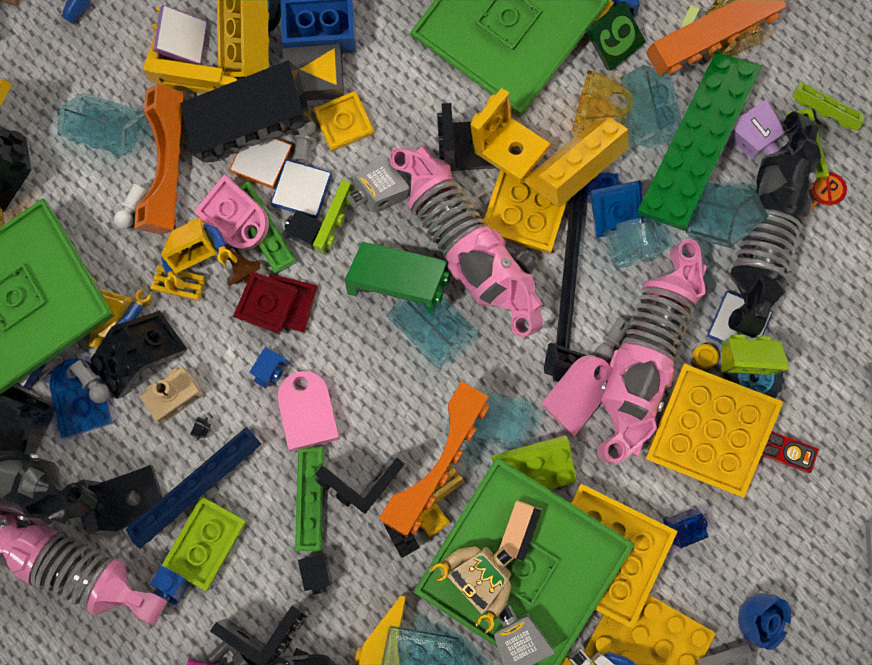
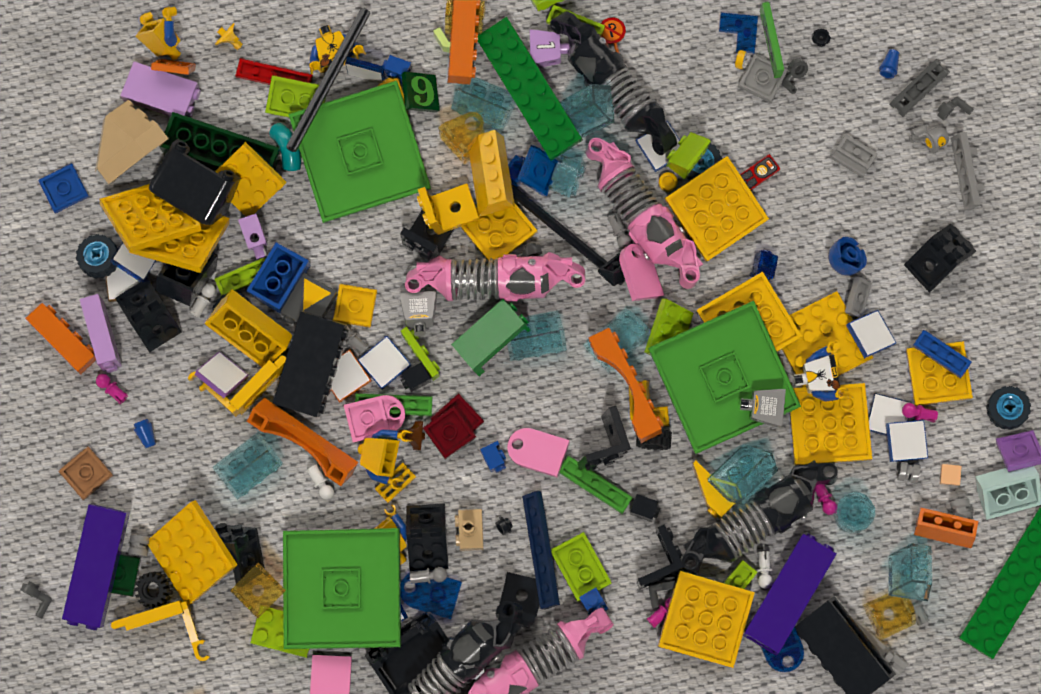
camera: 60 degrees left, 0 degrees up
torso [429,546,514,633] -> none
light nougat tile [499,500,542,561] -> none

